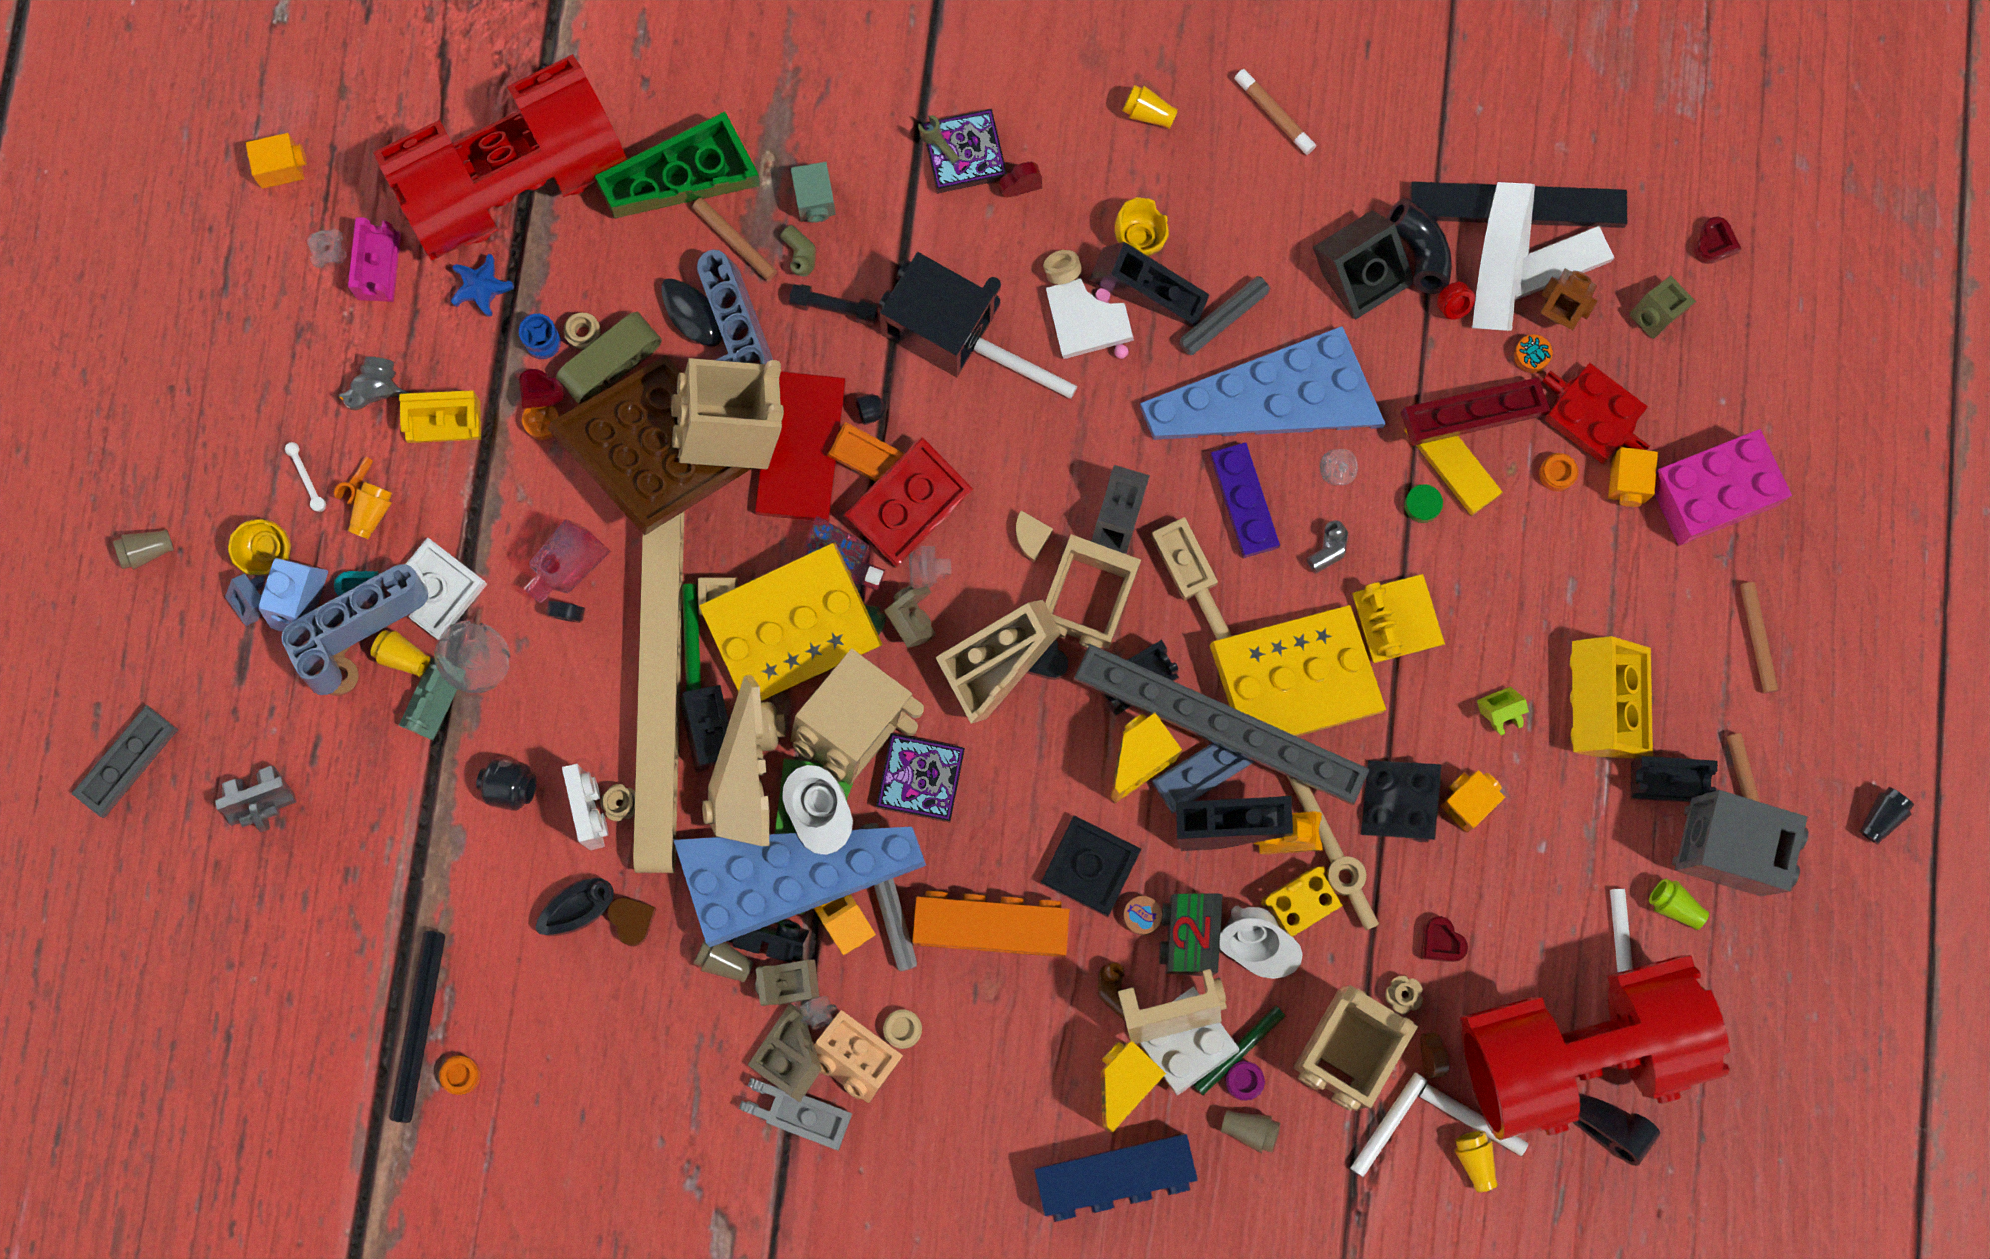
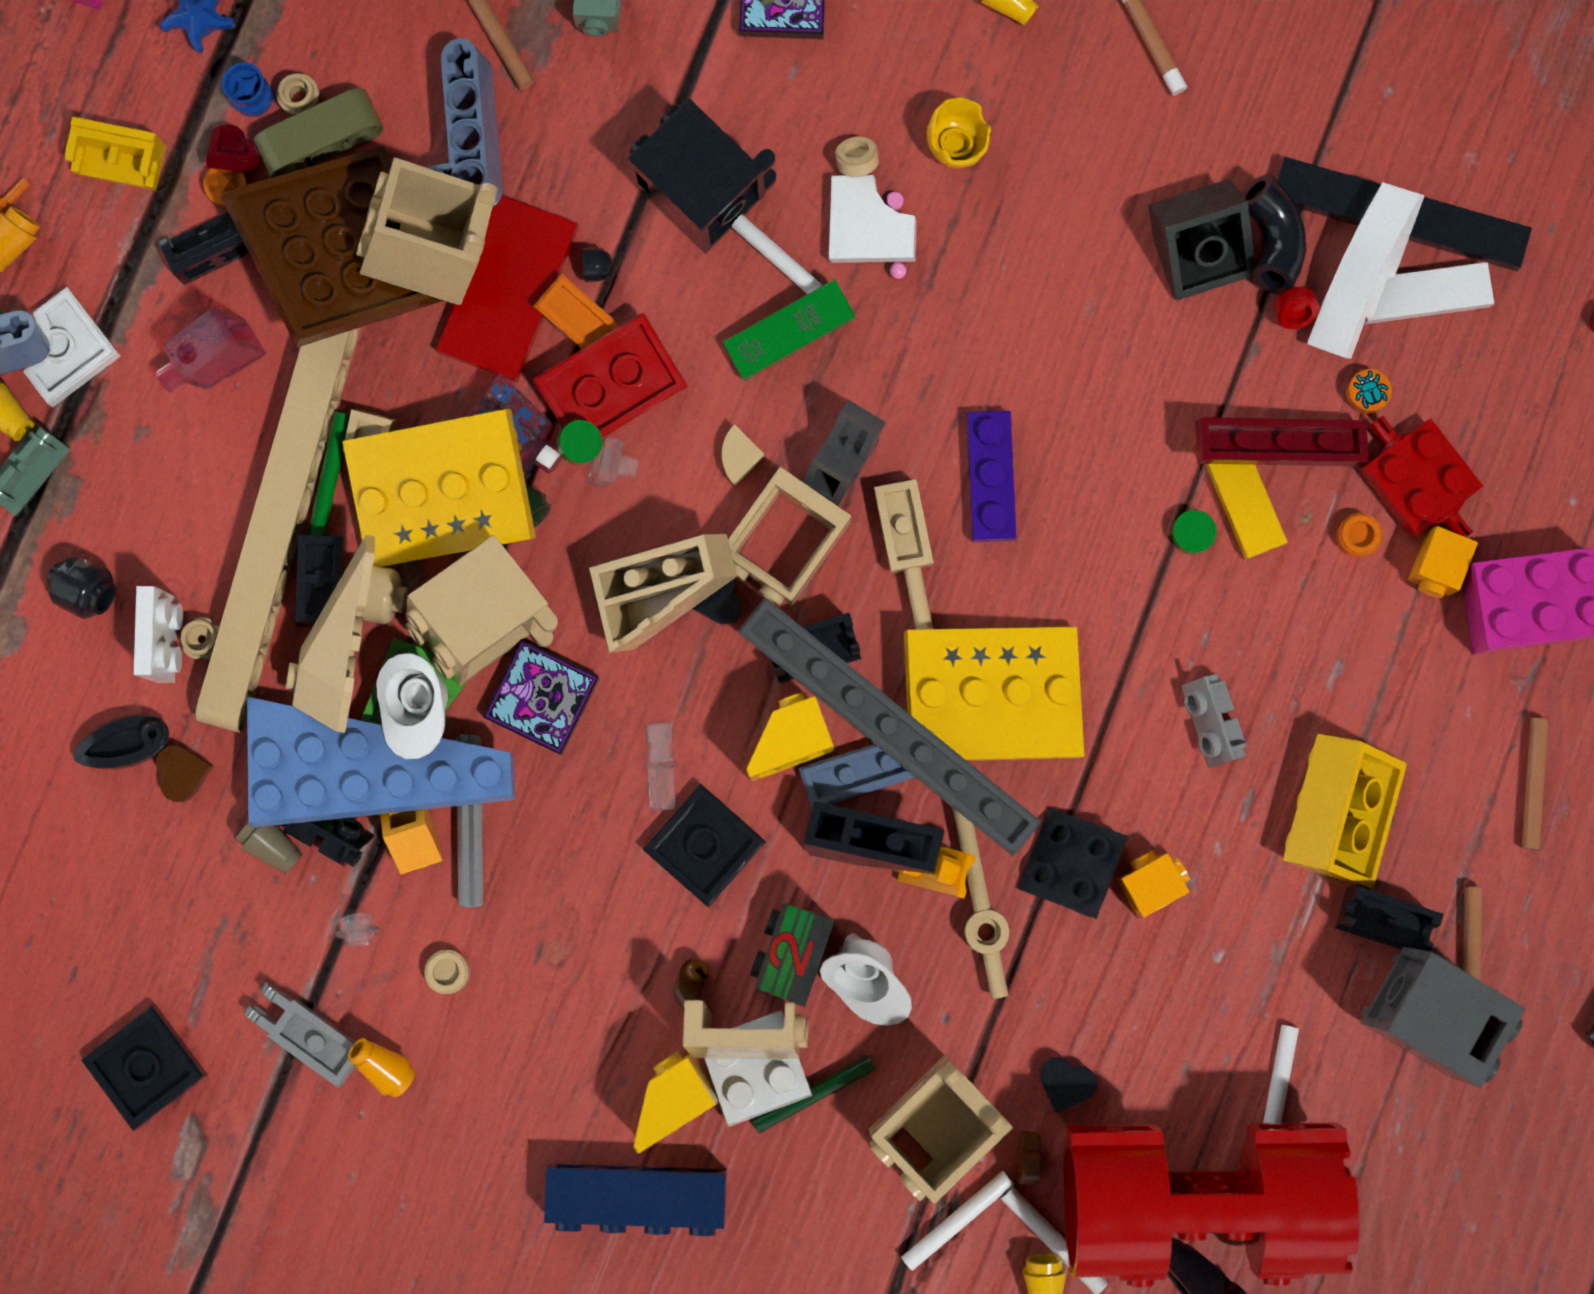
camera: 20 degrees right, 5 degrees up
dark grey animal [339,356,409,411] -> none
clear tile [434,621,510,693] -> none
black tile [546,601,585,623] -> none
black arm [661,278,722,347] -> none
dark tan wing [748,1003,822,1102] -> none
dark tan bracket [755,960,820,1006] -> none
olive arm [780,224,816,277] -> none
black bar [789,284,879,325] -> none
light nougat bracket [814,1010,903,1103] -> none
dark tan bracket [884,585,936,648] -> none
orange brick [912,891,1070,958] -> none
dark red tile [999,162,1042,197] -> none
black slope [1090,242,1210,327] -> none
nougat tile [1123,896,1162,935] -> none
medium blue wing [1140,326,1385,440] -> none
dark grey axle [1179,276,1270,355] -> none
dark tan cone [1221,1110,1281,1154] -> none
magenta tile [1225,1061,1265,1101] -> none
yellow piece [1261,866,1342,937] -> none
flat silver arm [1307,520,1348,574] -> none
clear tile [1320,449,1358,486] -> none
yellow hinge [1352,574,1445,664] -> none
tan plate [1385,976,1423,1014] -> none
dark red tile [1421,916,1468,962] -> none
lime tile [1477,687,1529,735] -> none
dark orange brick [1541,268,1598,330] -> none
olive bracket [1629,275,1696,339] -> none
lime cone [1649,878,1709,930] -> none
none -> black tile [81,1005,208,1131]
none -> black hinge [158,212,249,285]
none -> light orange cone [347,1038,415,1098]
none -> green tile [556,420,602,465]
none -> clear axle [643,723,678,811]
none -> green tile [723,279,857,381]
none -> black tile [1039,1057,1097,1114]
none -> light grey hinge [1181,673,1248,768]

